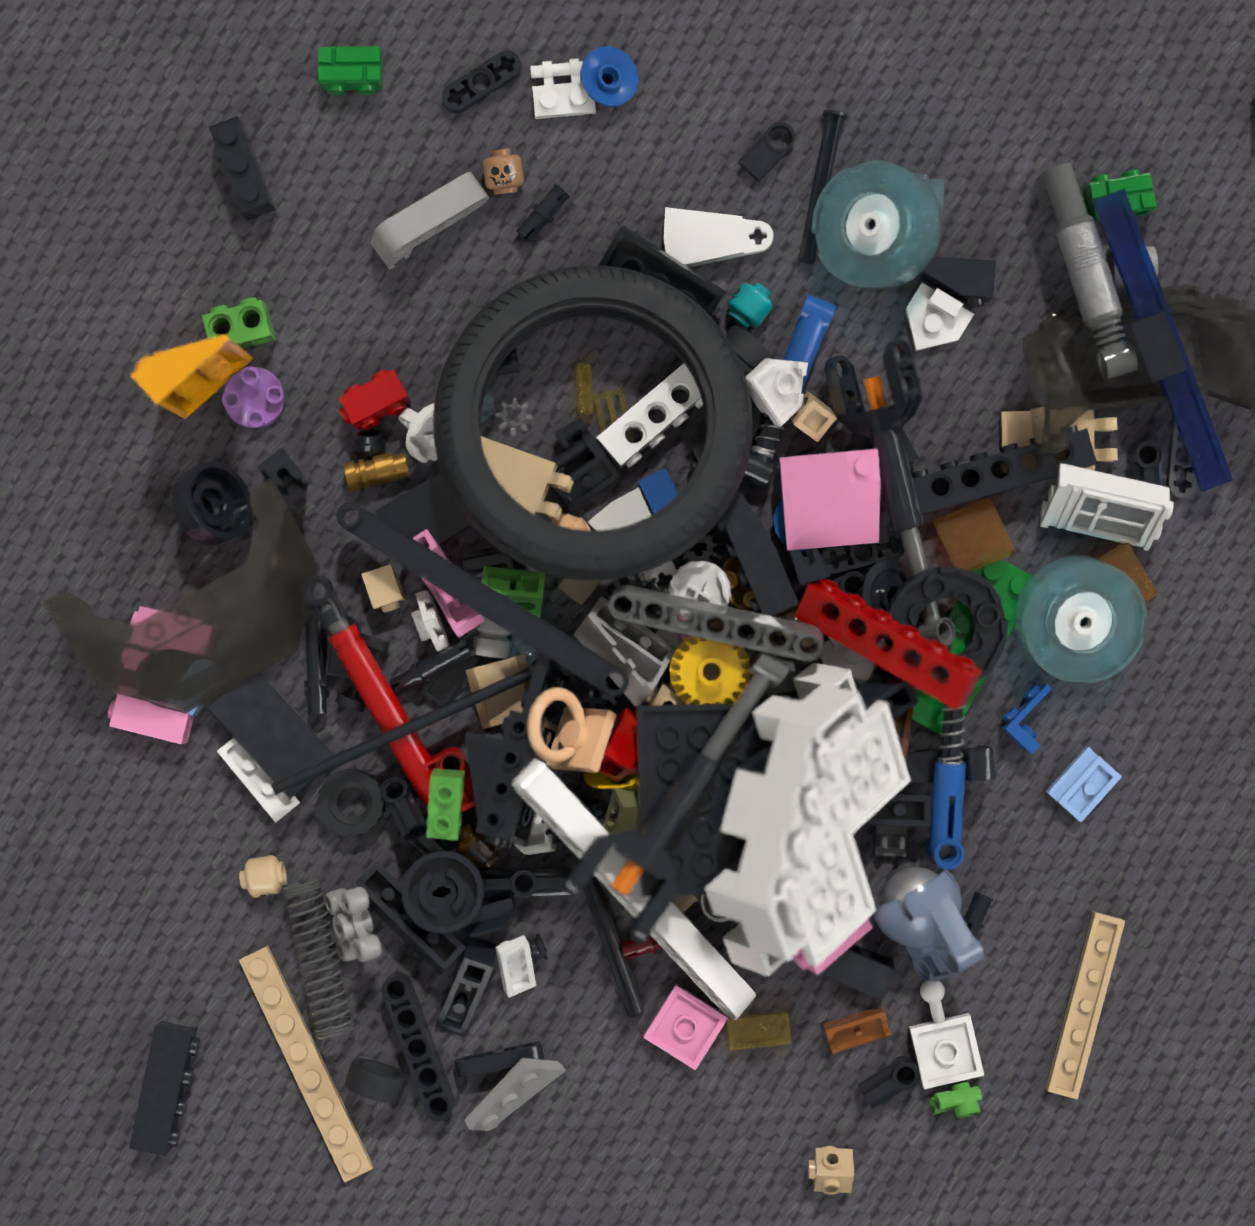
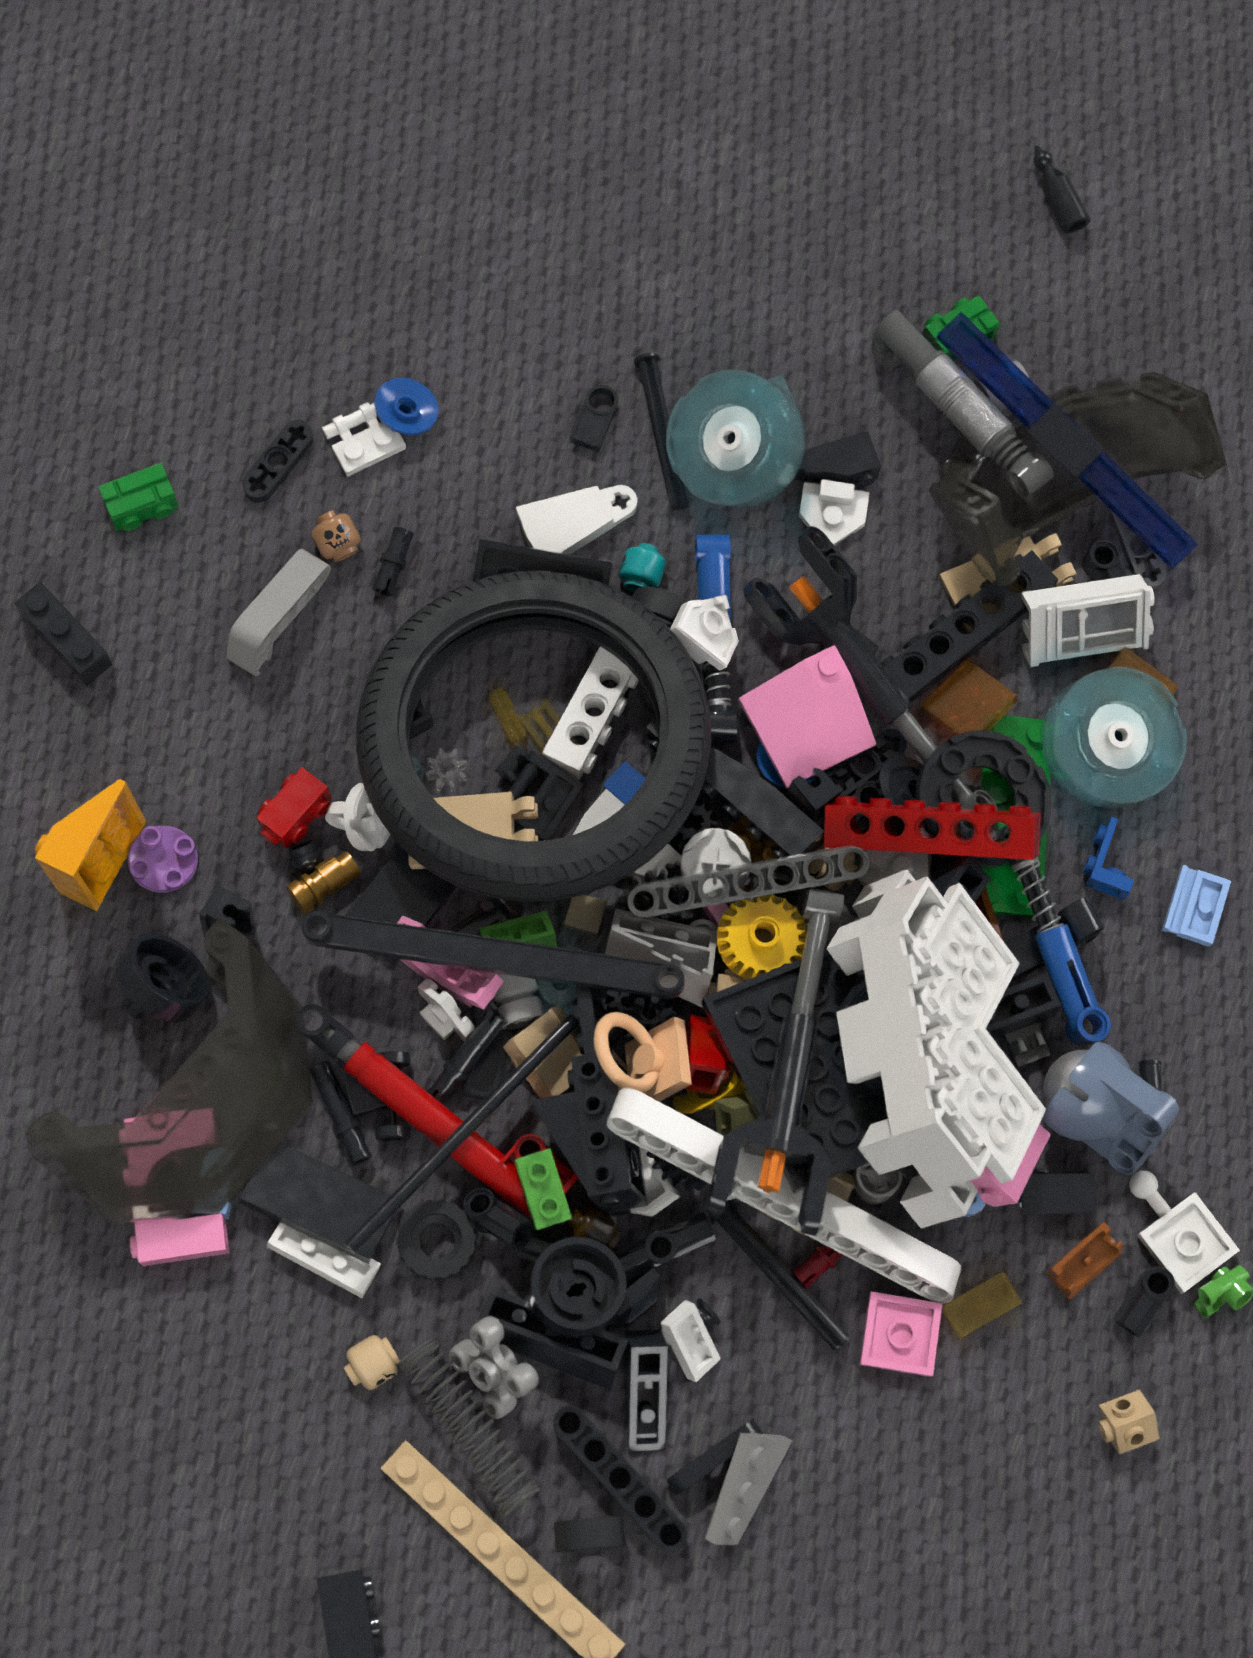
camera: 25 degrees left, 15 degrees down
bright green brick [202,298,276,349] -> none
tan brick [361,564,406,613] -> none
tan brick [791,391,837,442] -> none

